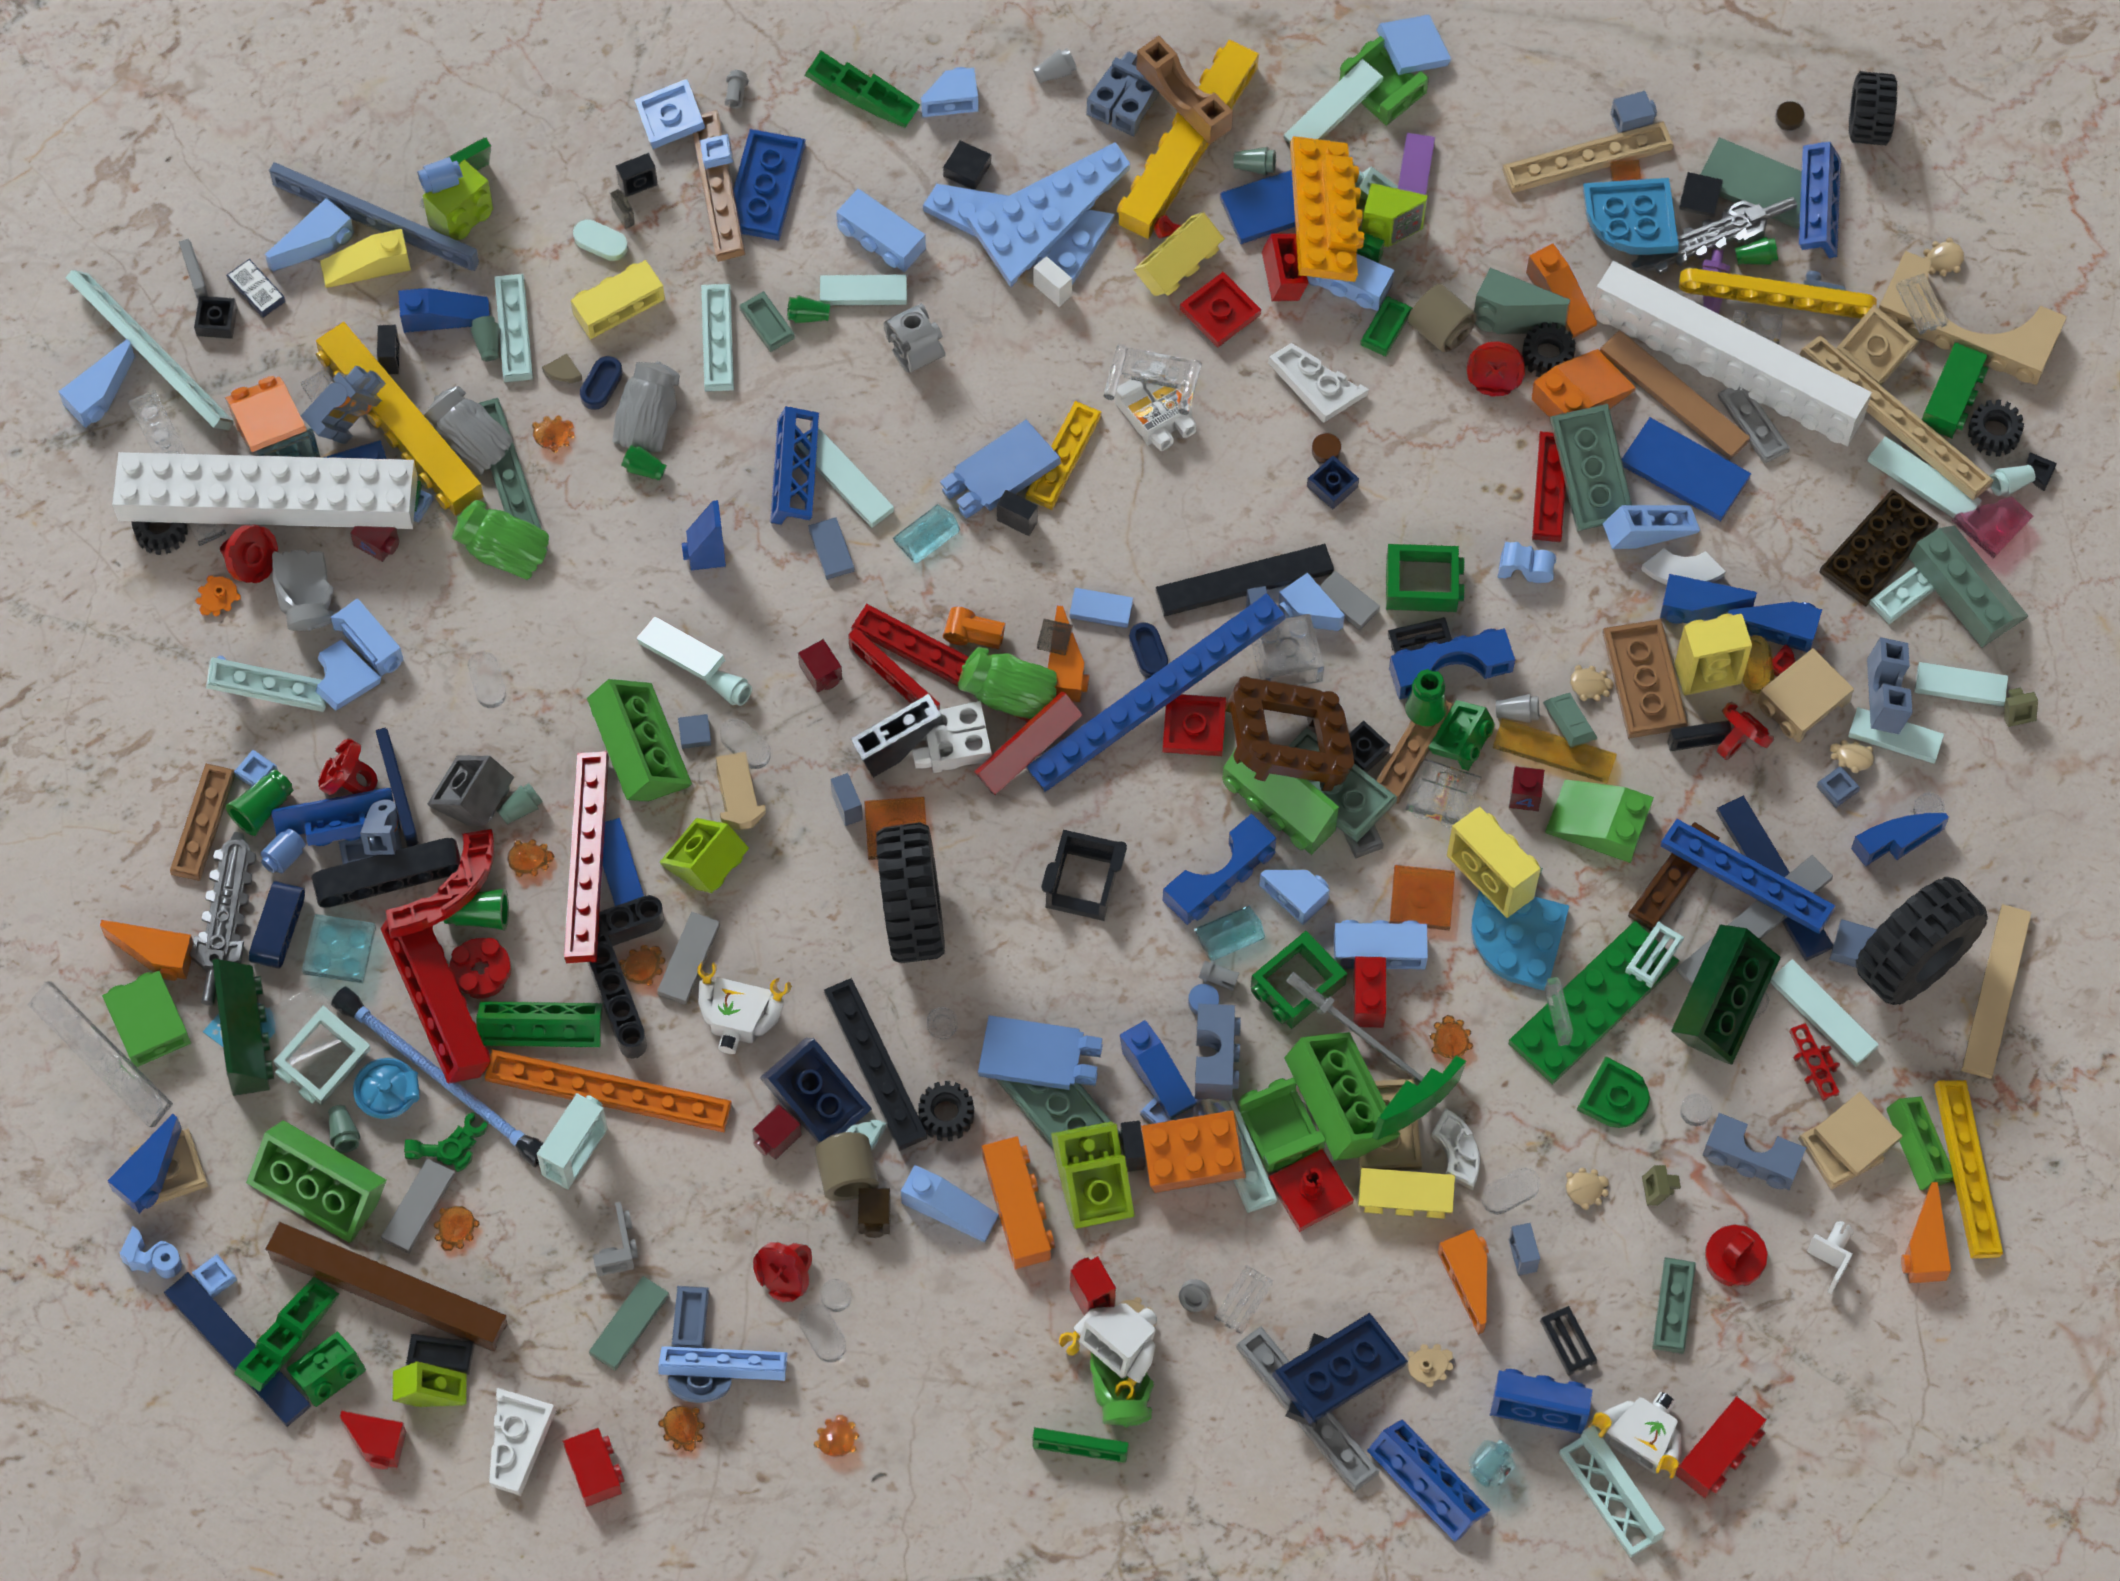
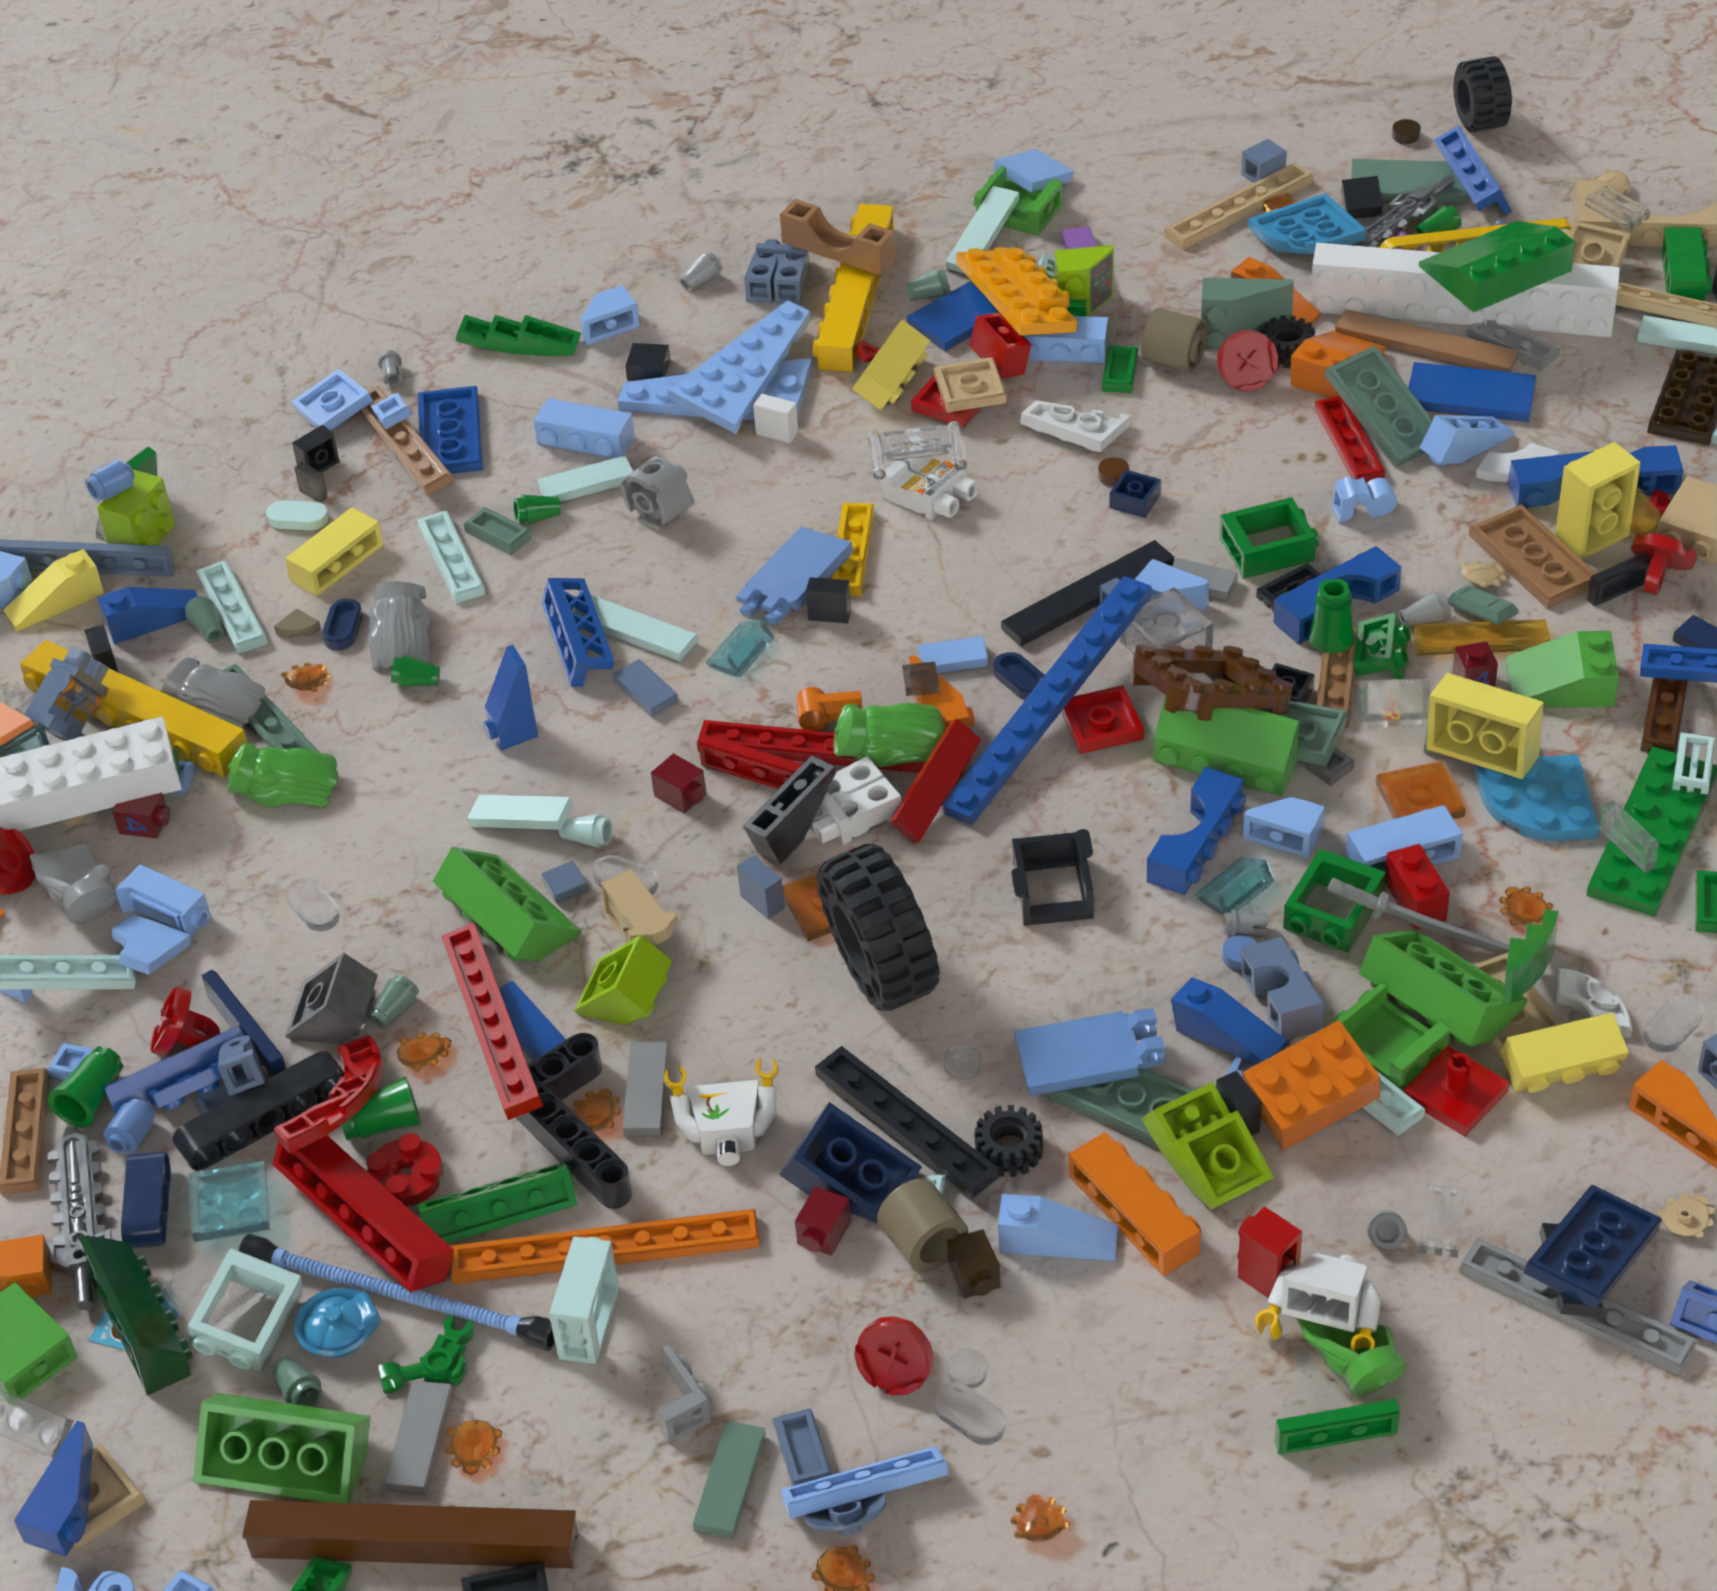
camera: 15 degrees left, 20 degrees down
none -> tan tile [934,357,1006,413]
none -> green slope [1419,221,1575,313]

